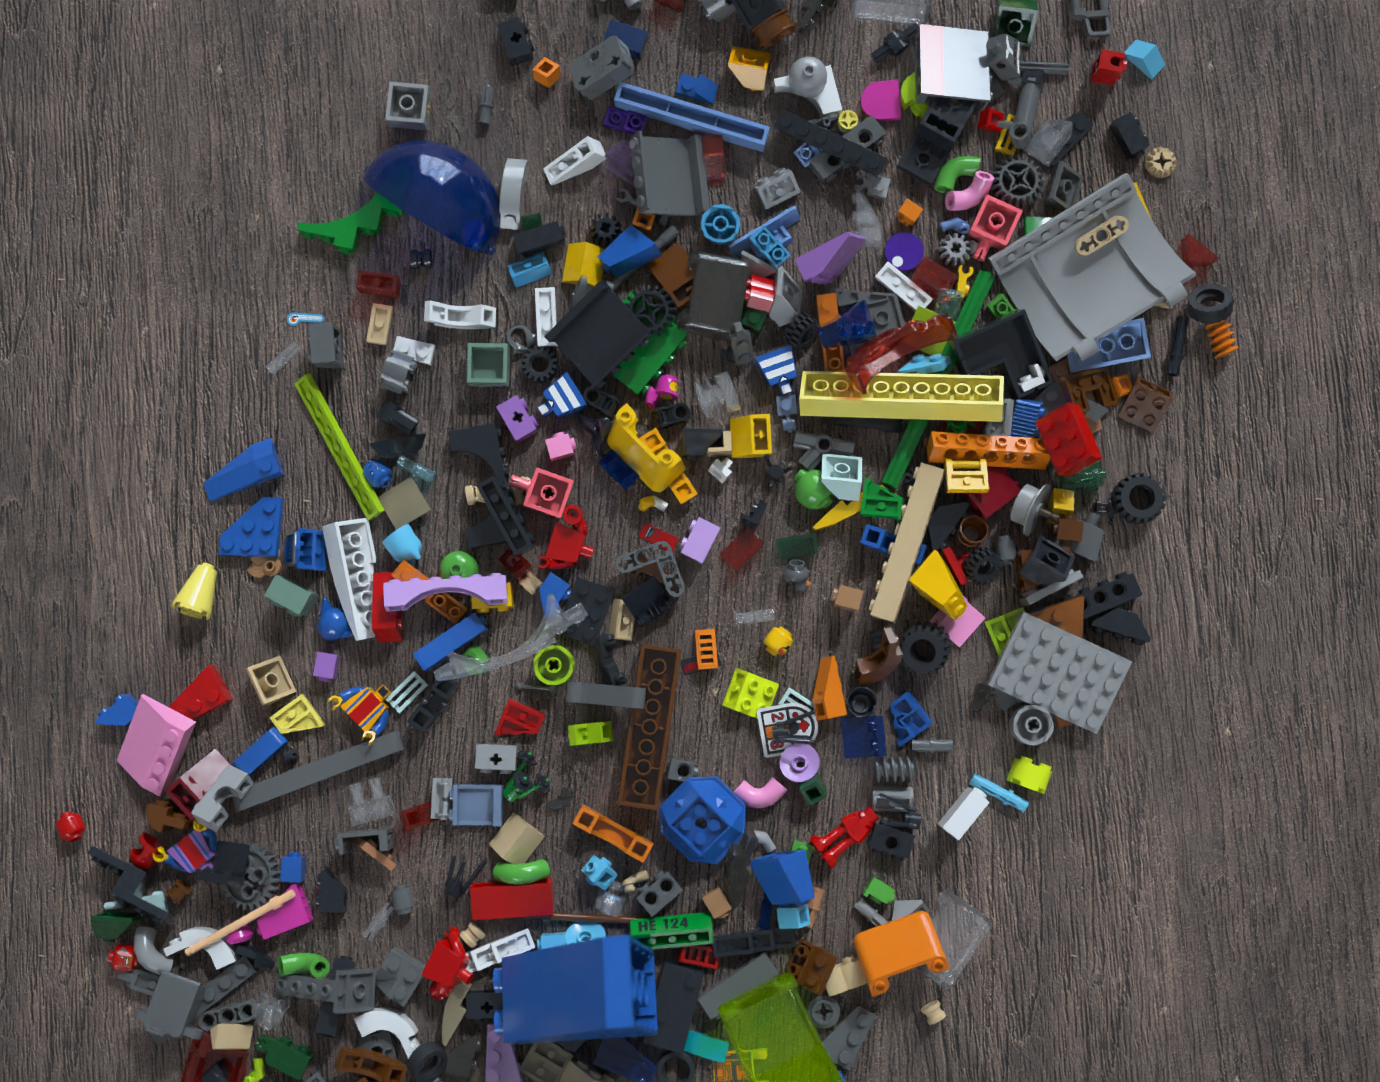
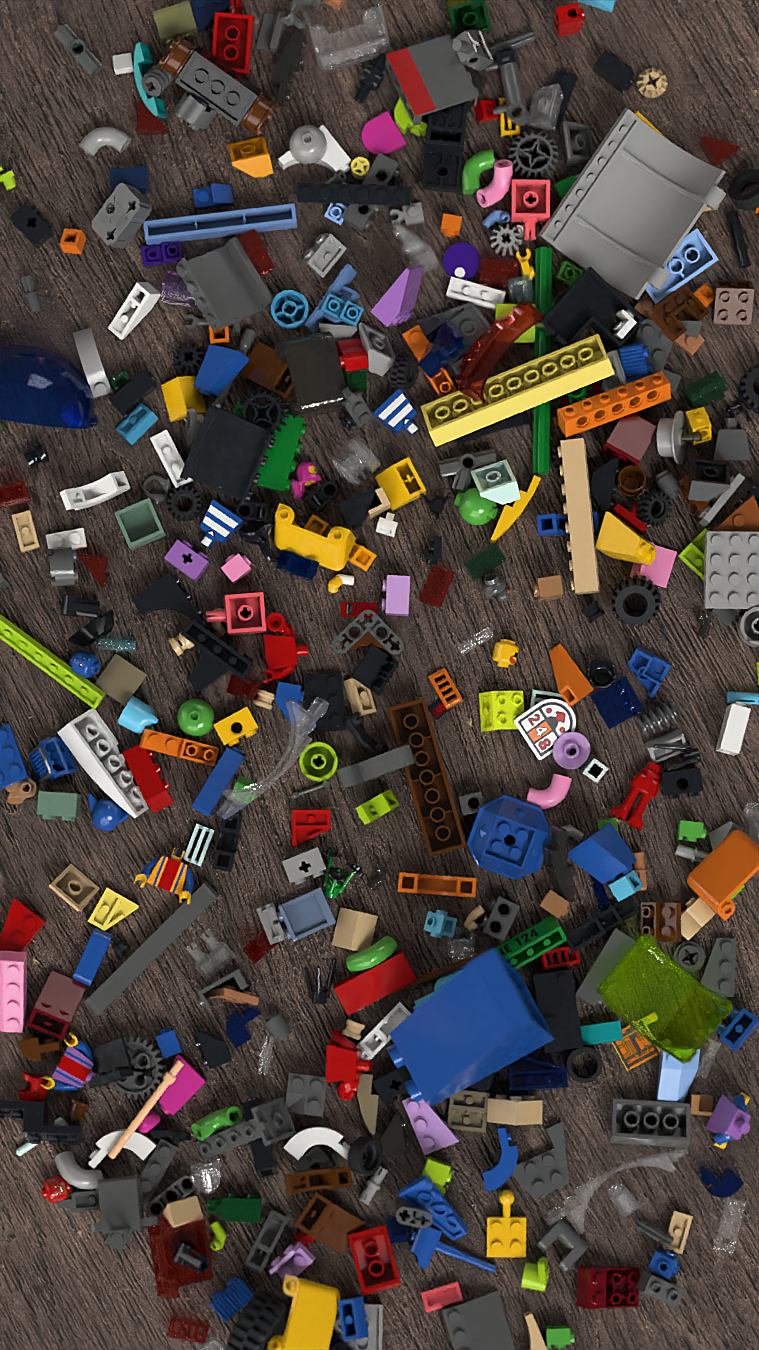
camera: 30 degrees left, 0 degrees up
dark green slope [90,911,144,942] -> none
light grey arch [191,765,254,832] -> none
medium lavender brick [313,652,341,682] -> none
lavender arch [383,573,508,611] -> none
black plant [772,710,816,744] -> none
sand blue plate [776,394,798,433] -> none
reddish brown arch [854,627,903,687] -> none
green wing [860,478,903,520] -> none
medium azure wing [898,354,951,374] -> none
dark grey pin [912,738,953,754] -> none
yellow plate [944,459,989,493] -> none
red brick [1035,402,1103,477] -> none
reddish brown brick [1053,516,1084,545] -> none
tan beam [1074,215,1129,256] -> none
none -> clear red slope [78,554,110,588]
none -> clear blue brick [226,1006,261,1048]

